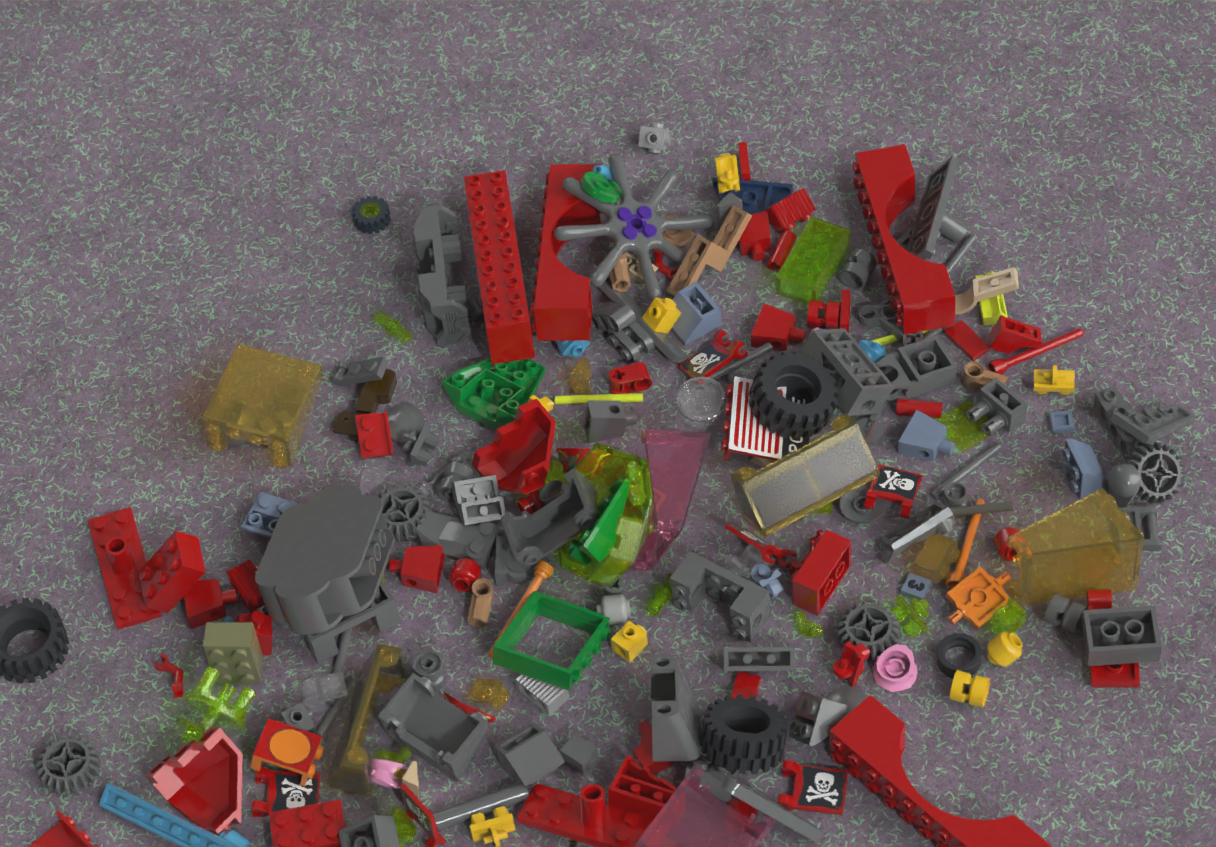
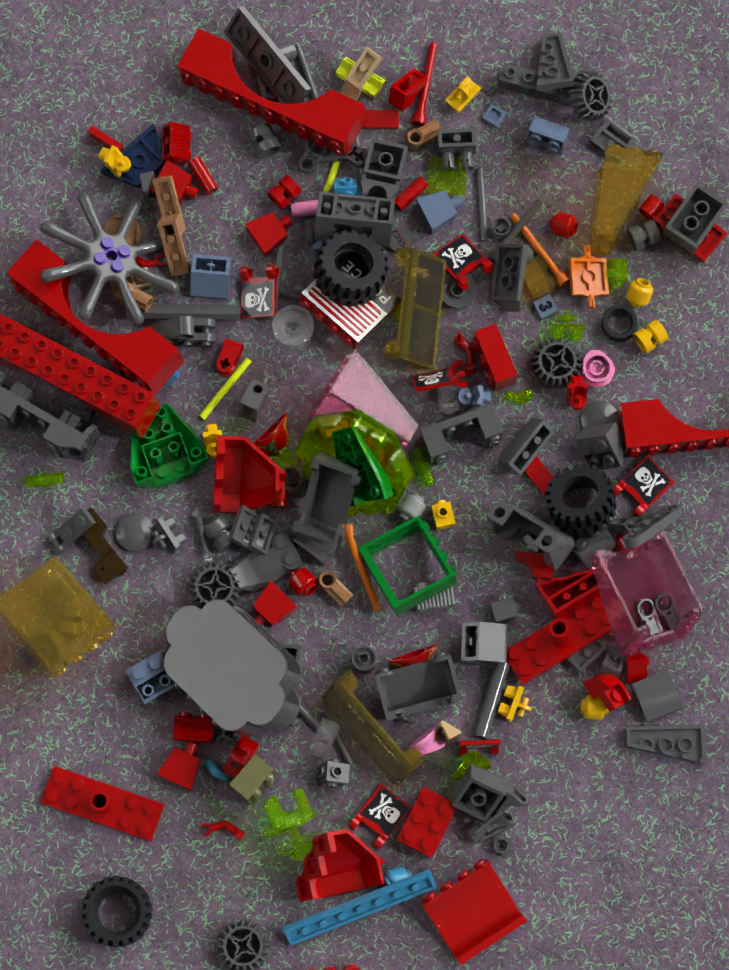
camera: 60 degrees left, 25 degrees up
red brick [139,531,206,613] -> none
panel [250,718,324,787] -> none
red plate [355,411,394,460] -> none
clear neon green arm [376,746,414,764] -> none
clear yellow bracket [467,678,510,712] -> none
clear yellow bracket [569,357,592,395] -> none
green tile [580,172,622,203] -> none
dark azure arm [593,165,615,182] -> none
light grey brick [638,122,671,153] -> none
yellow brick [642,297,681,334] -> none
clear neon green brick [776,216,851,305] -> none
red tile [840,290,851,333] -> none
dark grey cap [1108,463,1140,508] -> none

